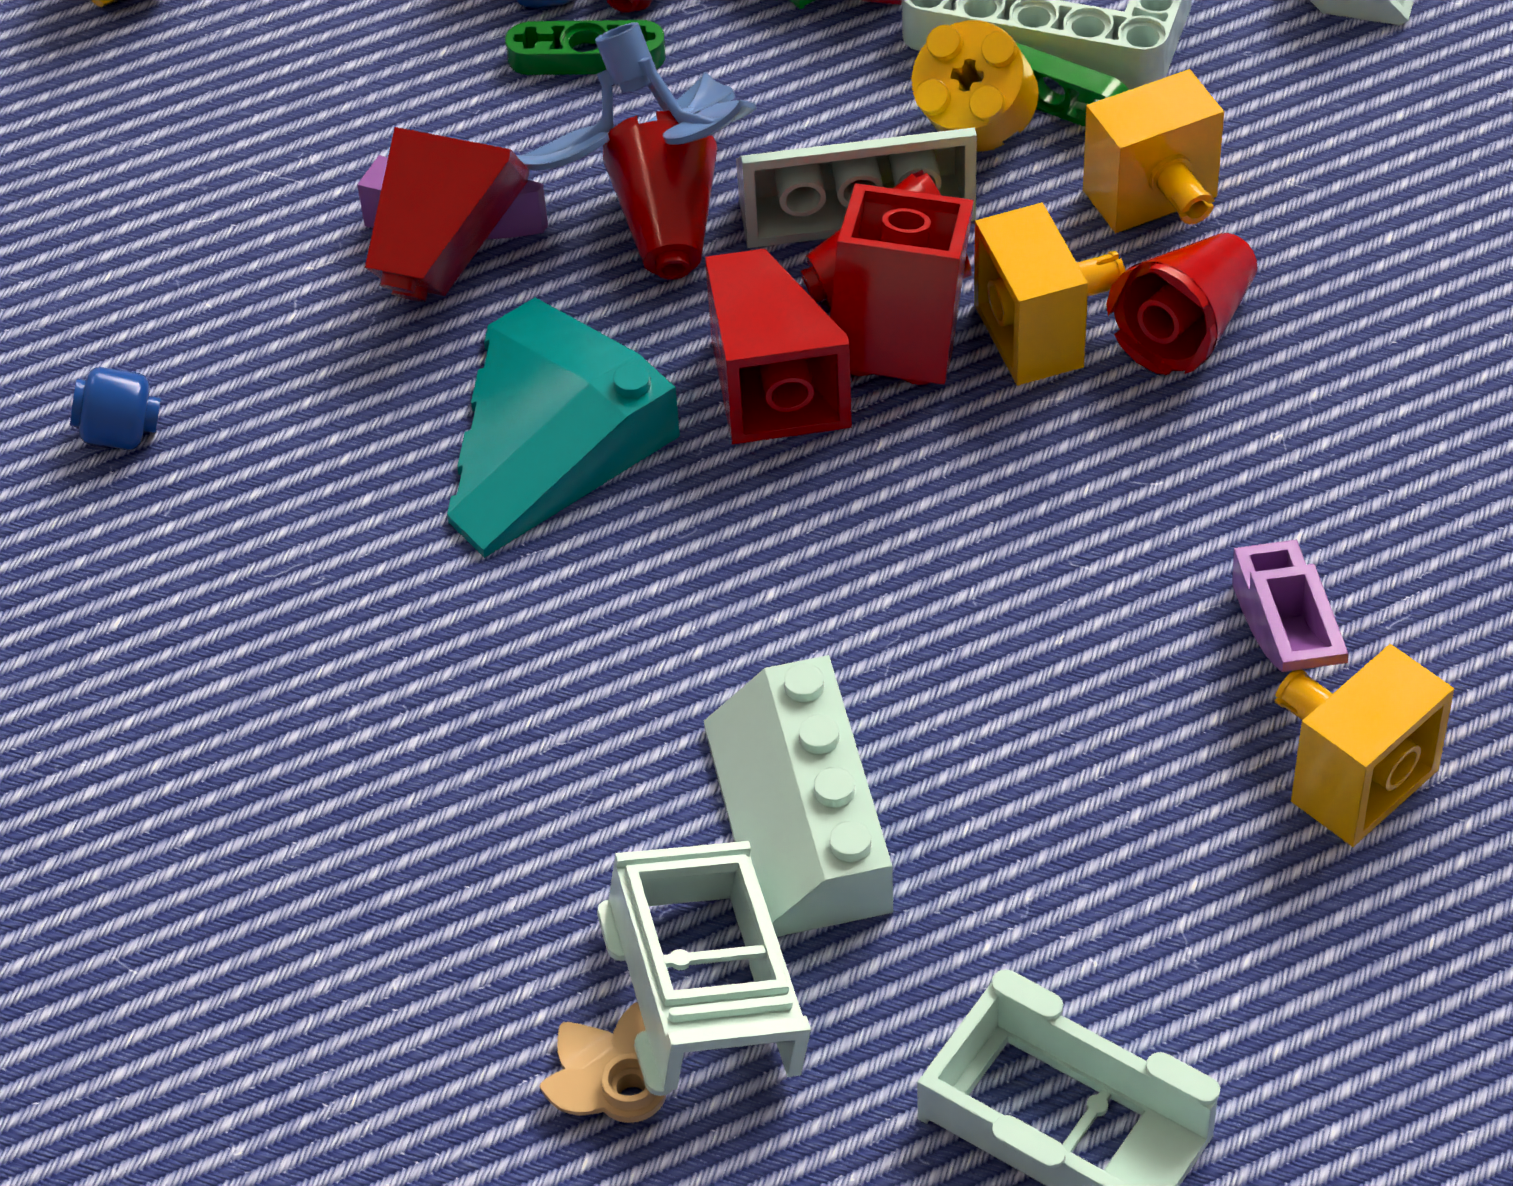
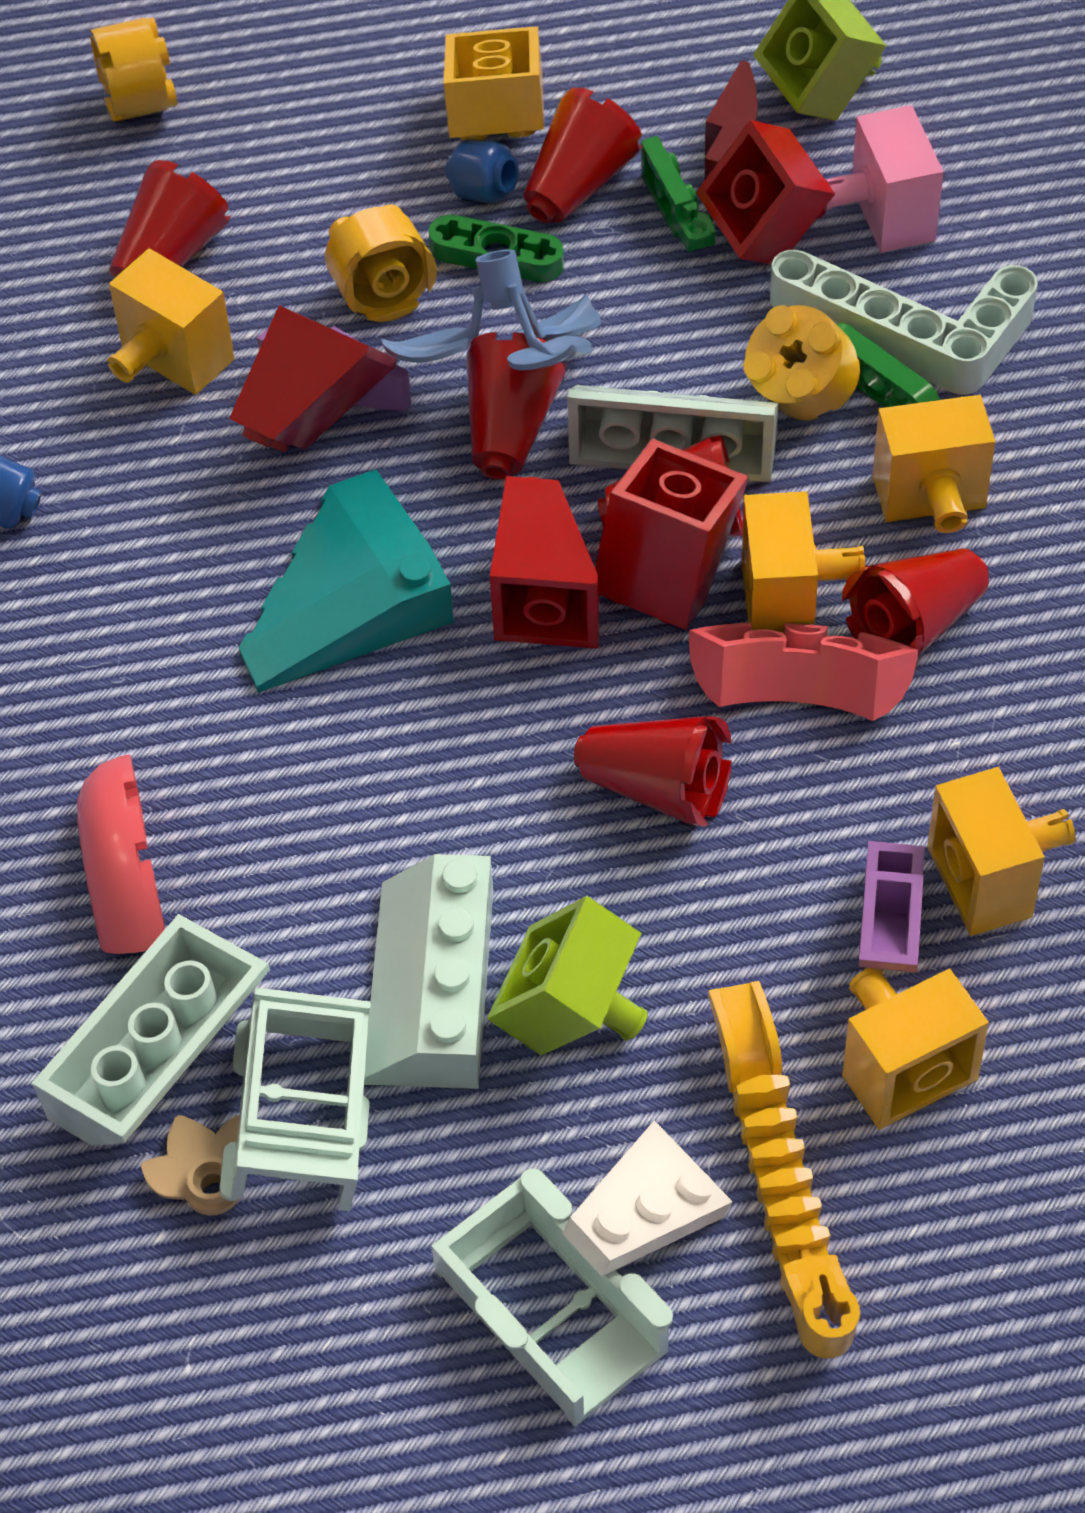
camera: 15 degrees right, 5 degrees up
none -> light aqua slope [32,914,270,1146]
none -> coral brick [77,754,165,954]
none -> yellow brick [107,248,235,395]
none -> red cone [109,160,231,278]
none -> yellow brick [325,204,437,322]
none -> lime brick [487,896,648,1056]
none -> white wing [562,1121,732,1277]
none -> red cone [574,716,732,827]
none -> coral brick [689,622,918,721]
none -> yellow piece [708,981,860,1359]
none -> yellow brick [927,767,1076,936]

